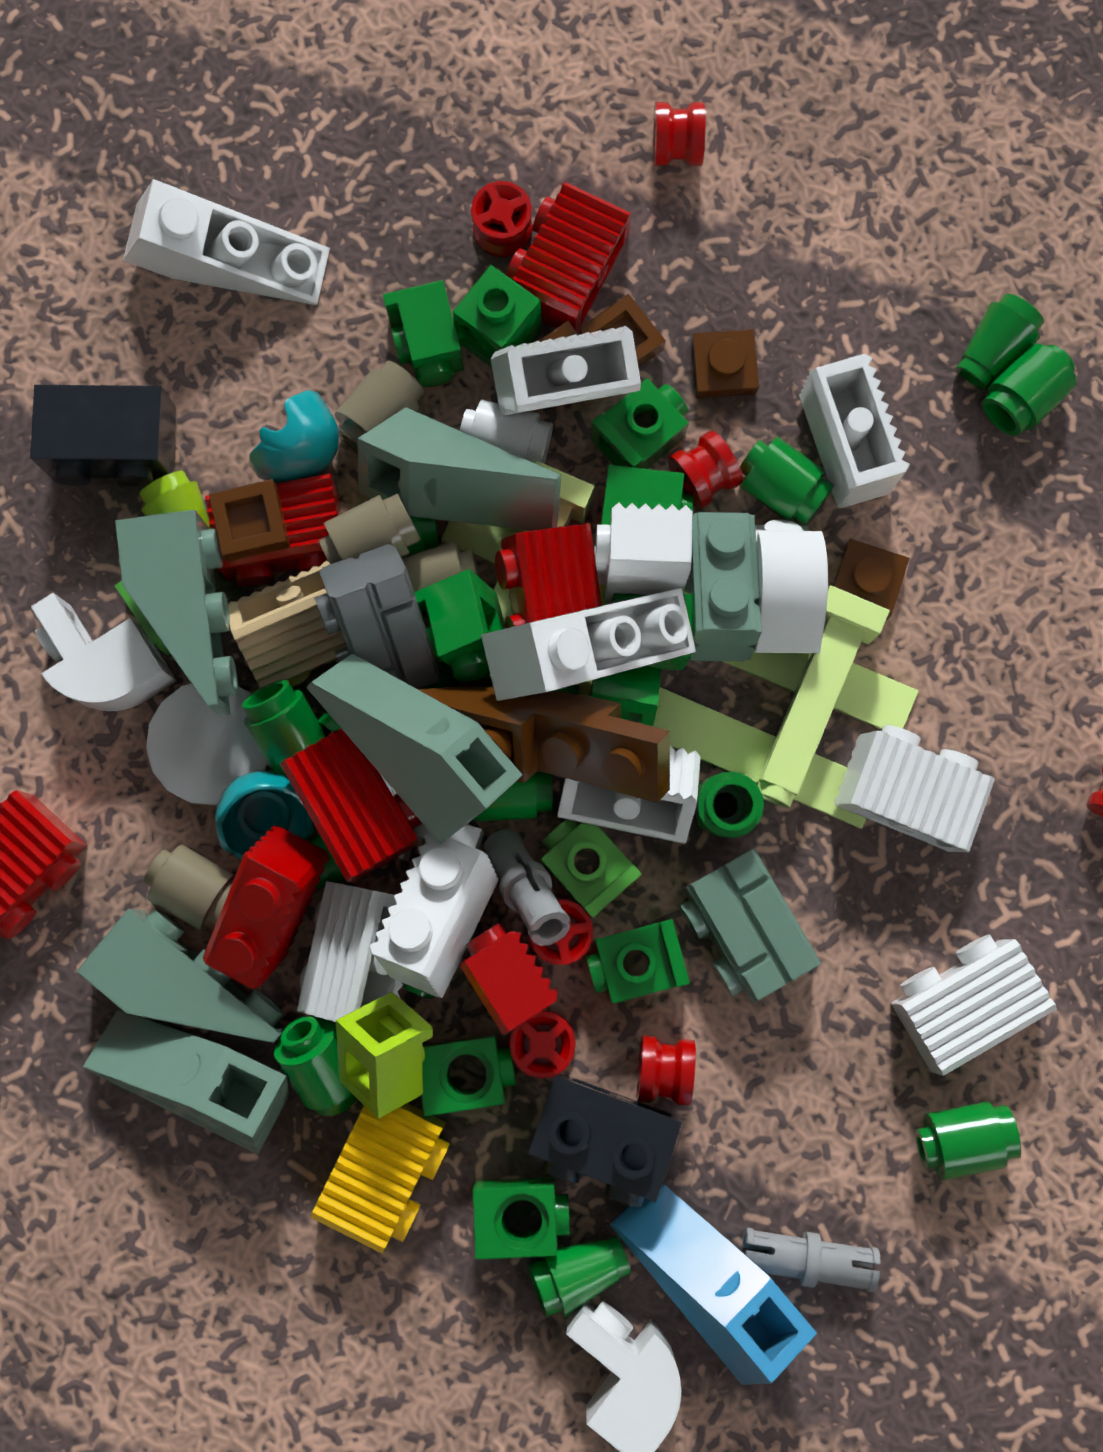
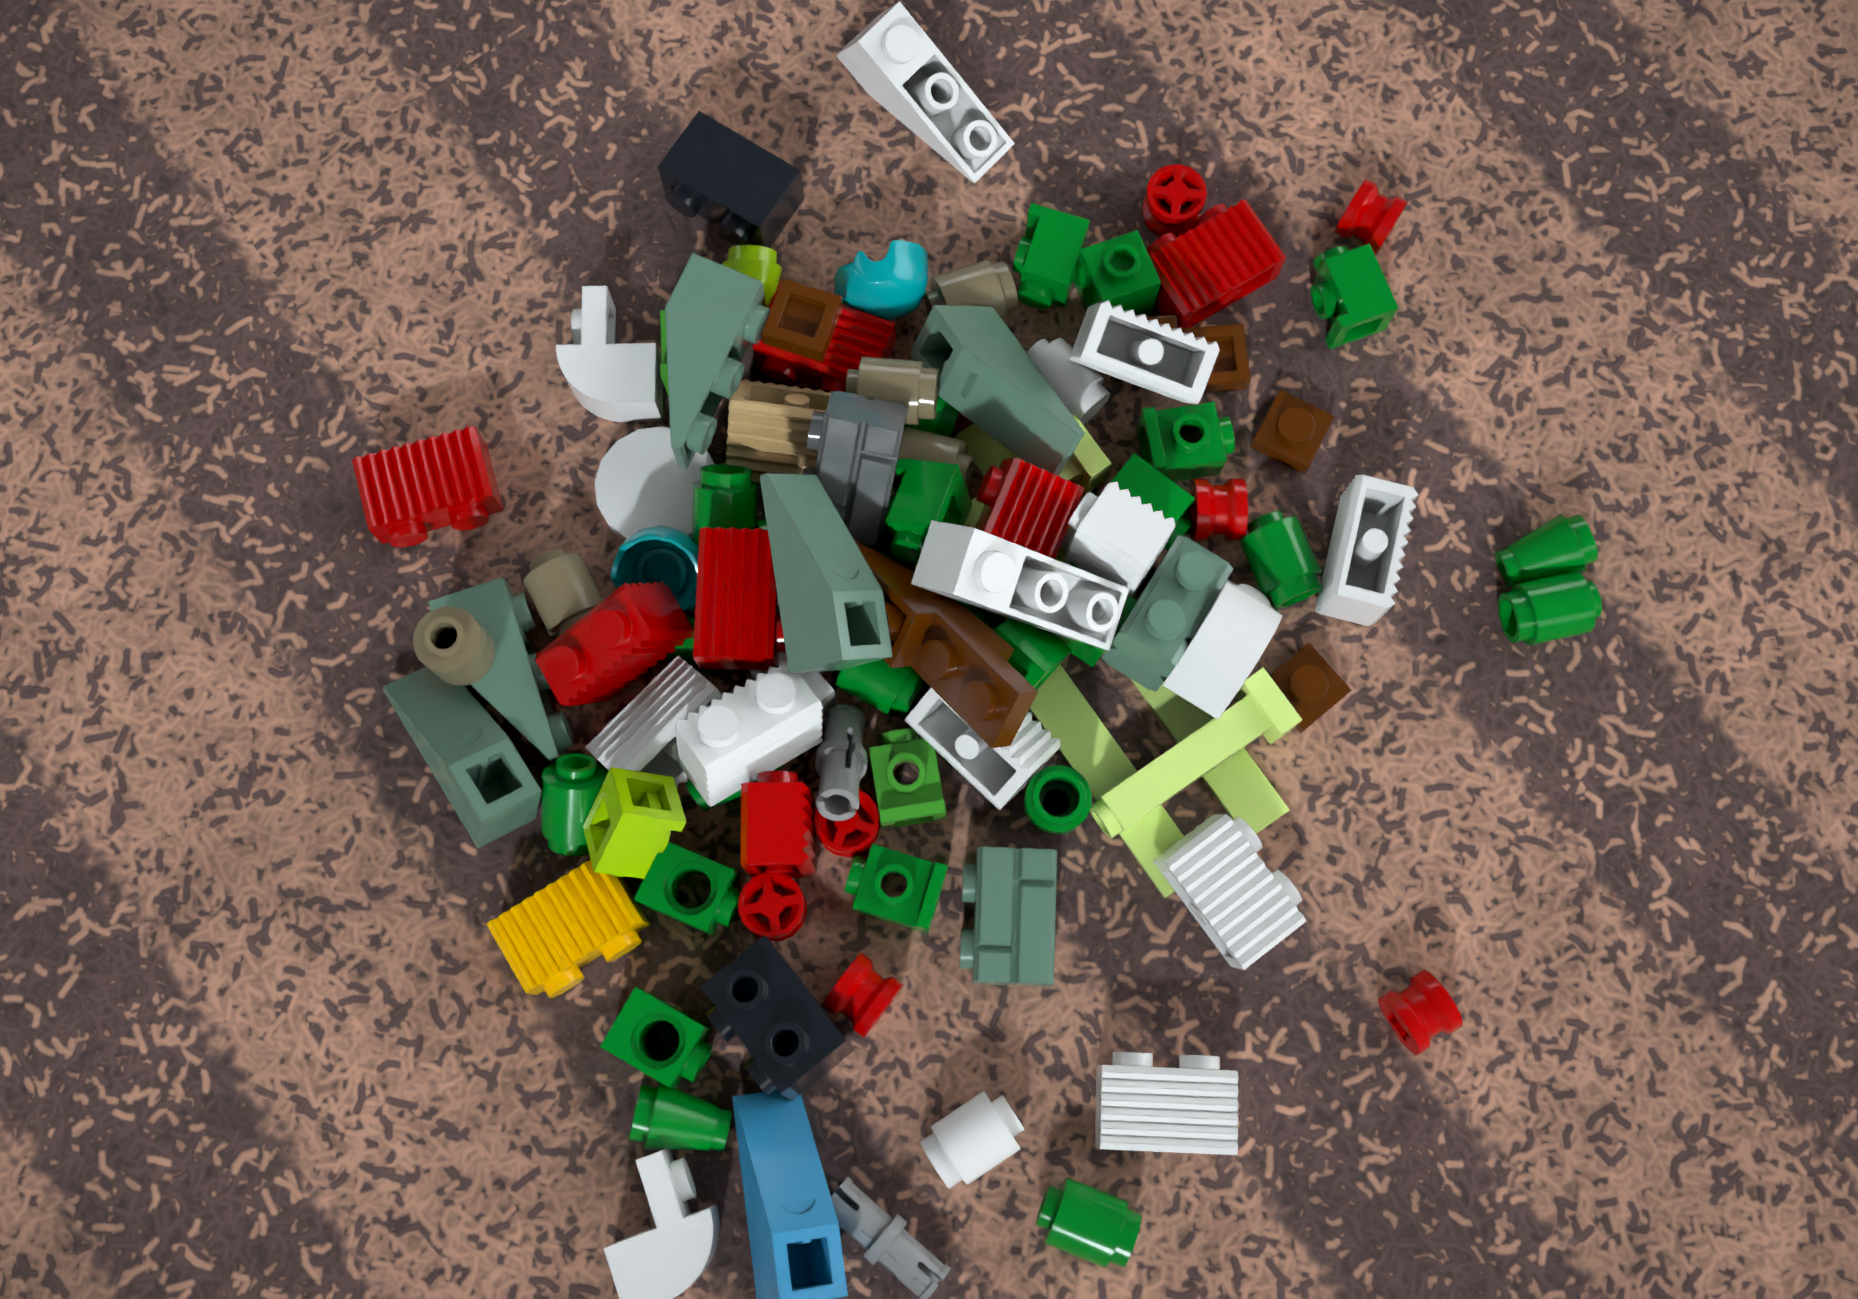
camera: 30 degrees right, 5 degrees down
none -> dark tan brick [413,606,495,686]
none -> white brick [920,1091,1025,1189]
none -> green brick [1310,243,1399,350]

